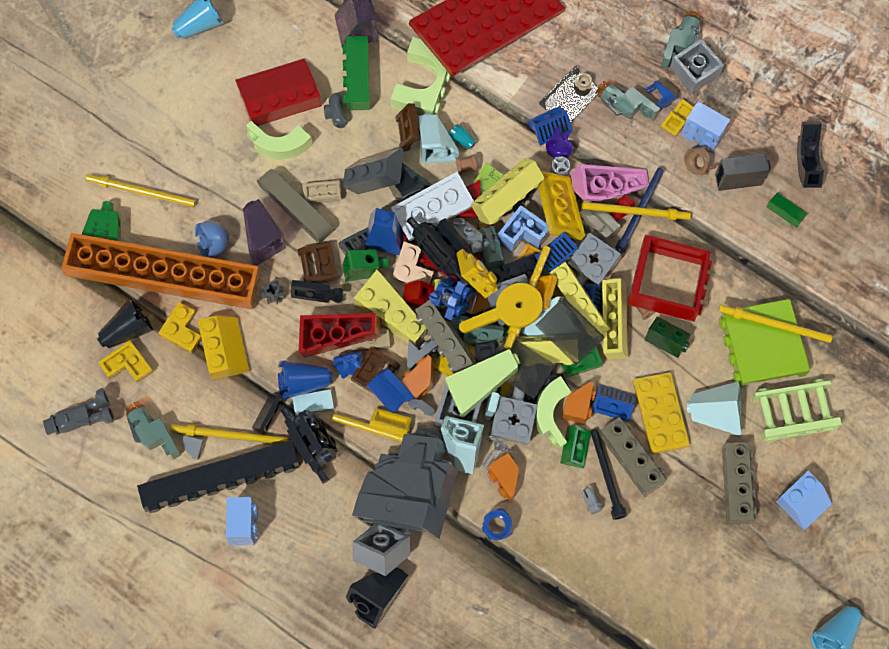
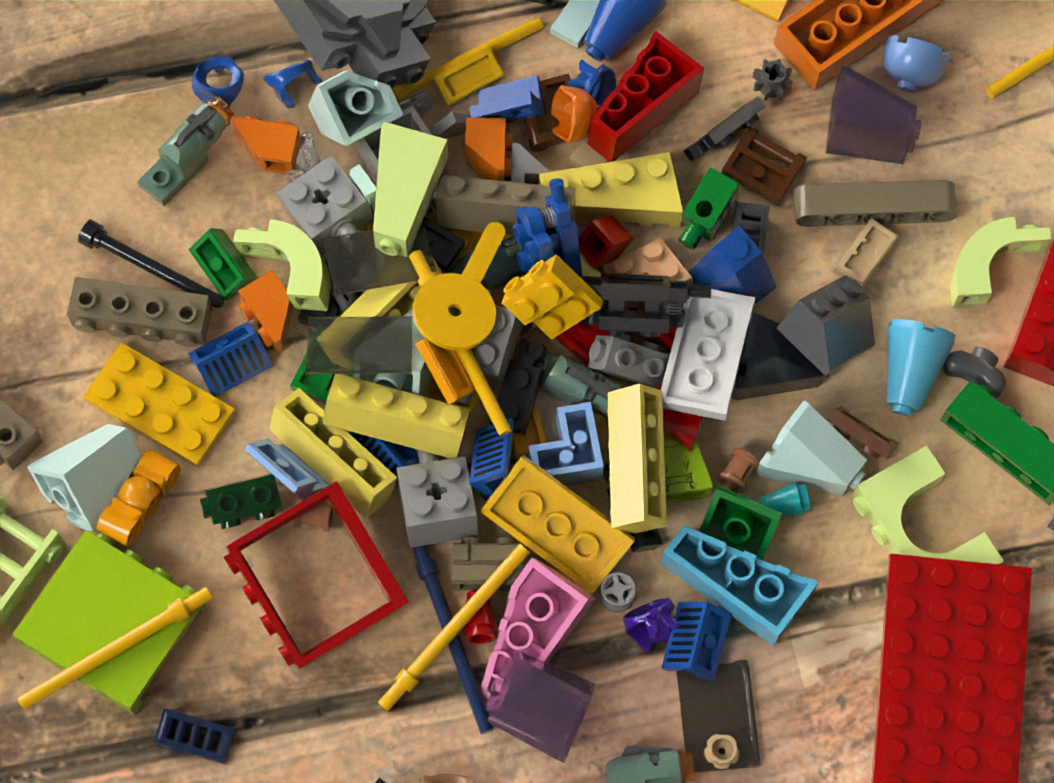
camera: 135 degrees right, 0 degrees up
light grey pin [581,487,602,514] -> none
none -> light orange piece [96,449,181,547]
none -> sand green plate [138,97,234,206]
none -> dark blue slope [154,708,236,765]
none -> light blue slope [245,438,329,499]
none -> blue piece [263,59,322,109]
none -> clear purple slope [485,650,596,763]
none -> orange hair [551,85,597,144]
none -> medium azure wedge [660,526,819,646]
none -> green slope [699,486,782,560]
none -> medium azure cone [887,319,956,416]

